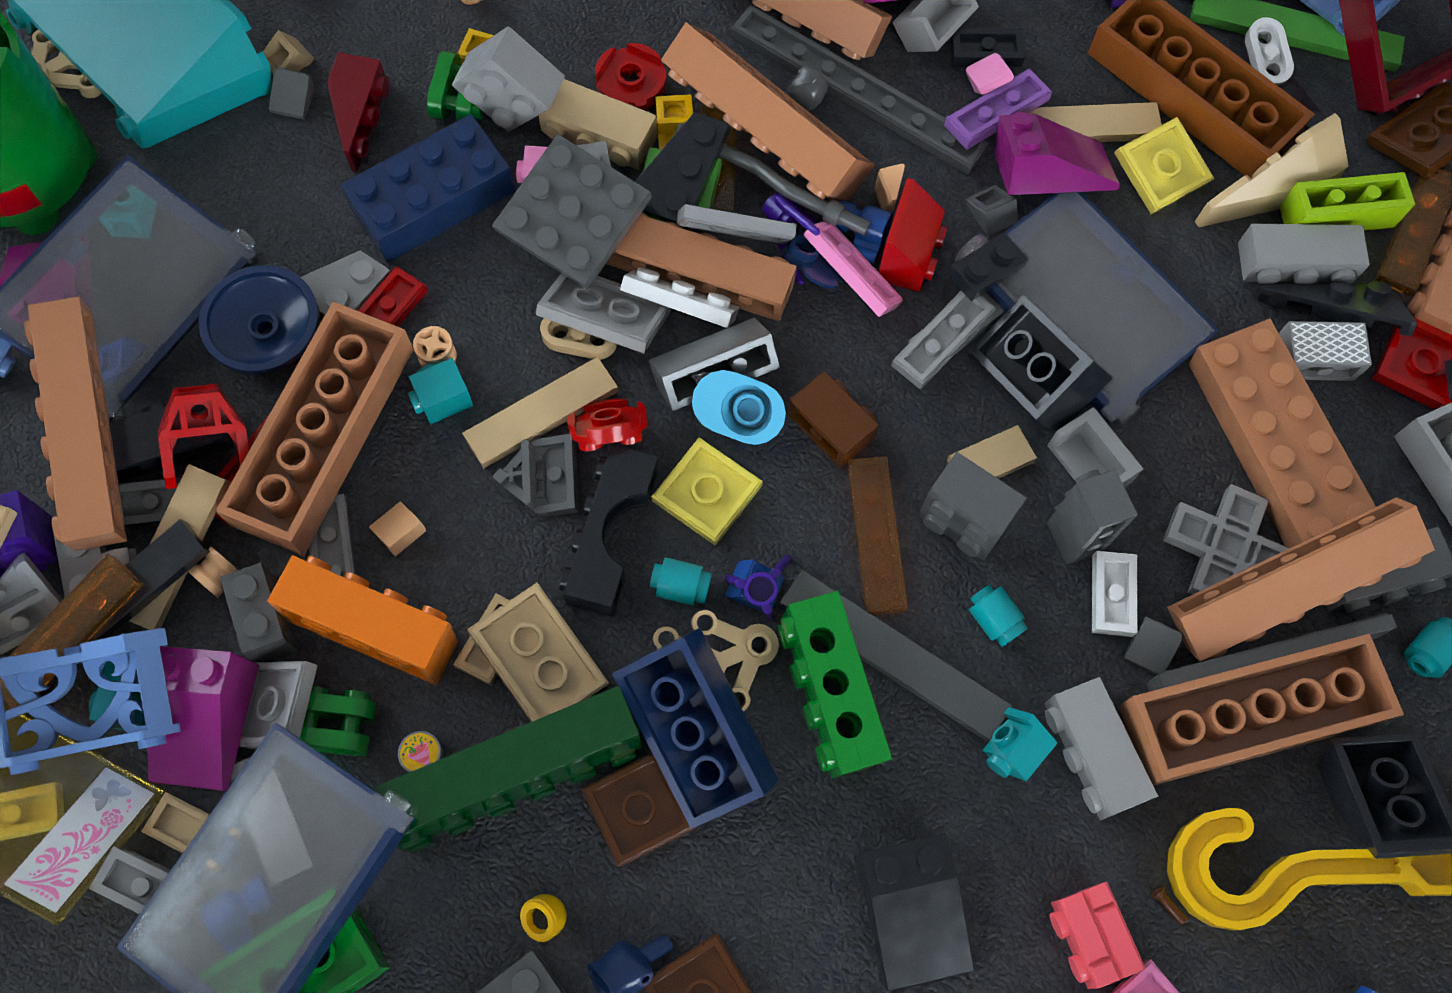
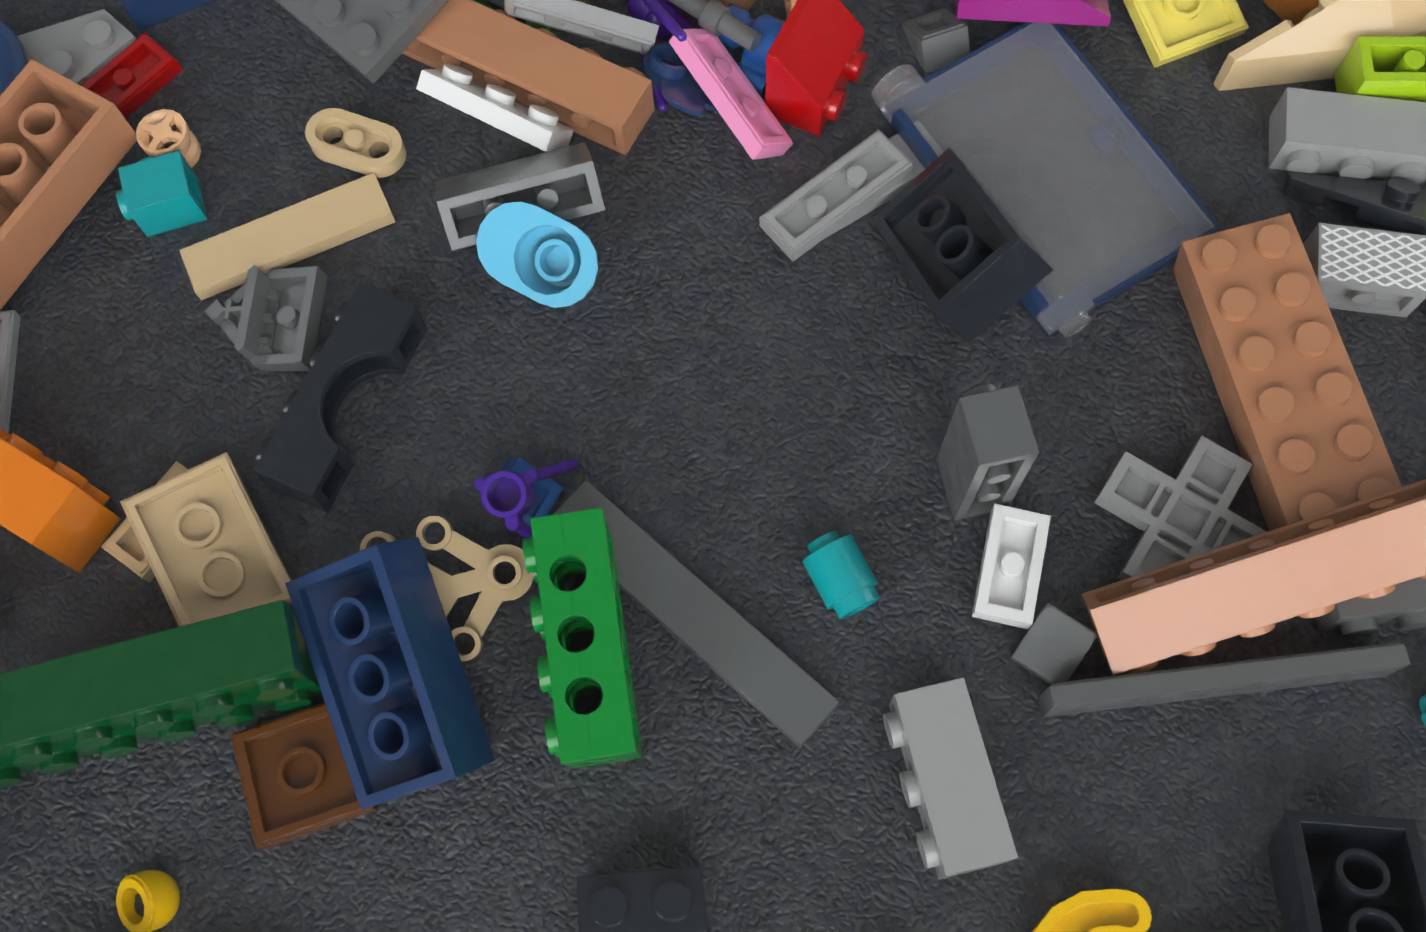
camera: 15 degrees right, 0 degrees up
light nougat slope [369,501,426,557] -> none
tile [398,731,443,772] -> none
light grey tile [536,273,671,354] -> none
red plate [567,399,648,451] -> none
teal brick [650,557,712,606] -> none
light yellow tile [652,438,763,546] -> none
reddish brown brick [787,371,879,469] -> none
clear orange tile [847,456,908,615] -> none
dark grey brick [918,452,1027,560] -> none
black plate [947,232,1029,301] -> none
tan tile [947,425,1037,479] -> none
teal brick [982,707,1057,781] -> none
light grey panel [1047,407,1143,487] -> none
nougat brick [1118,634,1404,786] -> none

